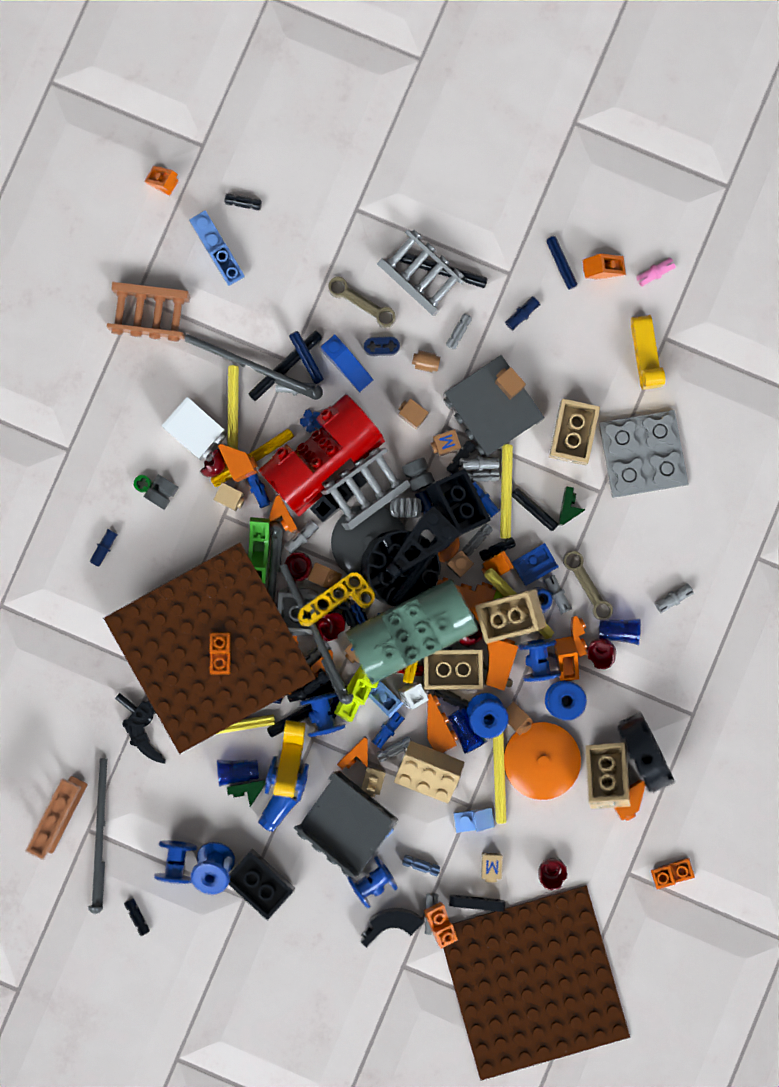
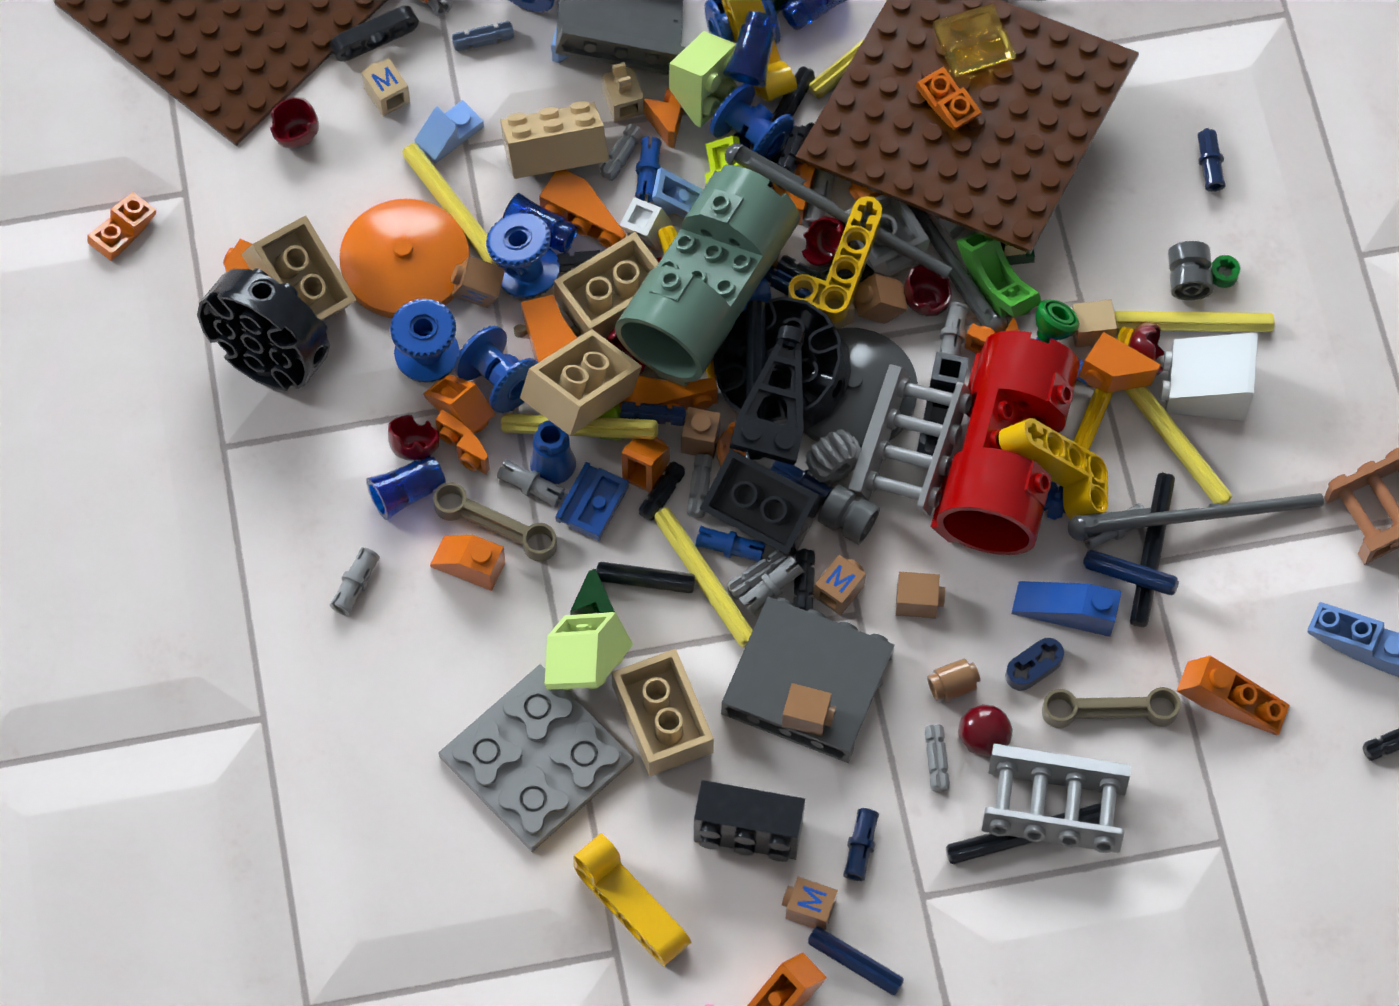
camera: 145 degrees right, 20 degrees down
none -> orange slope [430,535,505,591]
none -> yellowish green slope [544,612,633,690]
none -> dark blue axle [620,402,686,426]
none -> yellowish green slope [669,31,738,127]
none -> black brick [694,780,806,862]
none -> clear blue plant [723,11,777,87]
none -> medium nougat brick [782,877,838,930]
none -> clear yellow slope [932,3,1016,77]
none -> dark red hair [958,704,1013,757]
none -> yellow beam [998,418,1108,520]
none -> green brick [1035,299,1080,344]
none -> light yellow axle [1114,311,1275,332]
none -> orange slope [1177,655,1290,735]

